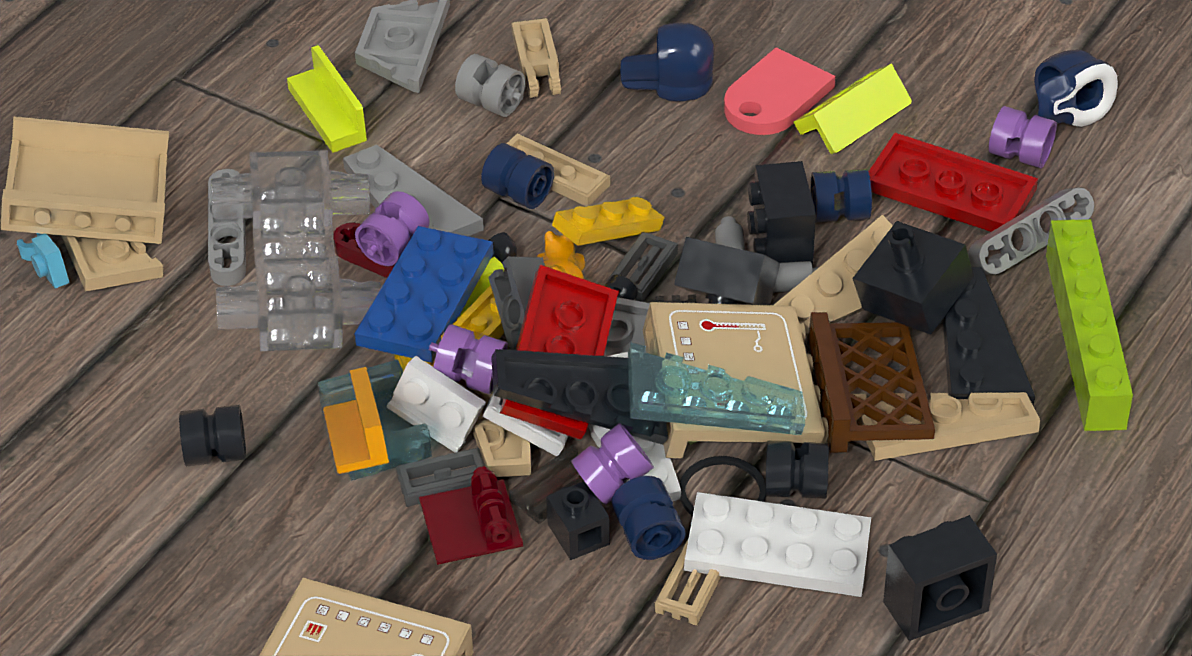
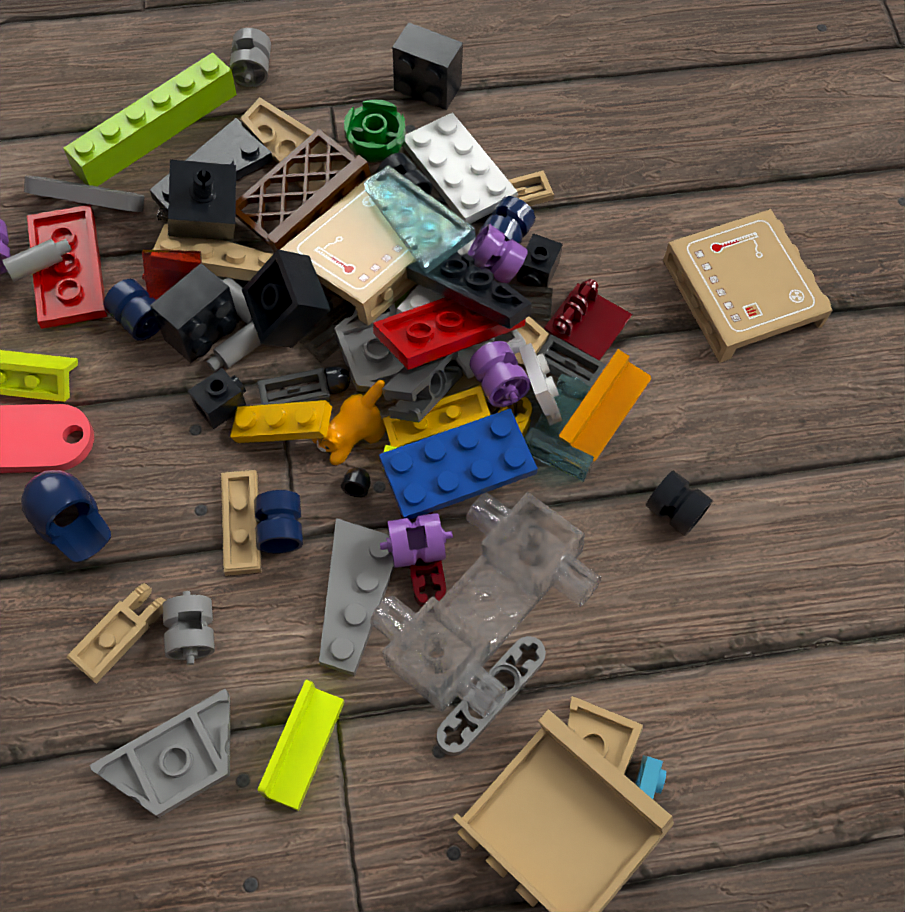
camera: 135 degrees left, 20 degrees up
none -> light grey cylinder [2,239,72,282]
none -> clear red piece [142,250,202,300]
none -> black brick [188,368,246,429]
none -> light grey wheel [229,28,271,87]
none -> green cylinder [344,100,405,163]

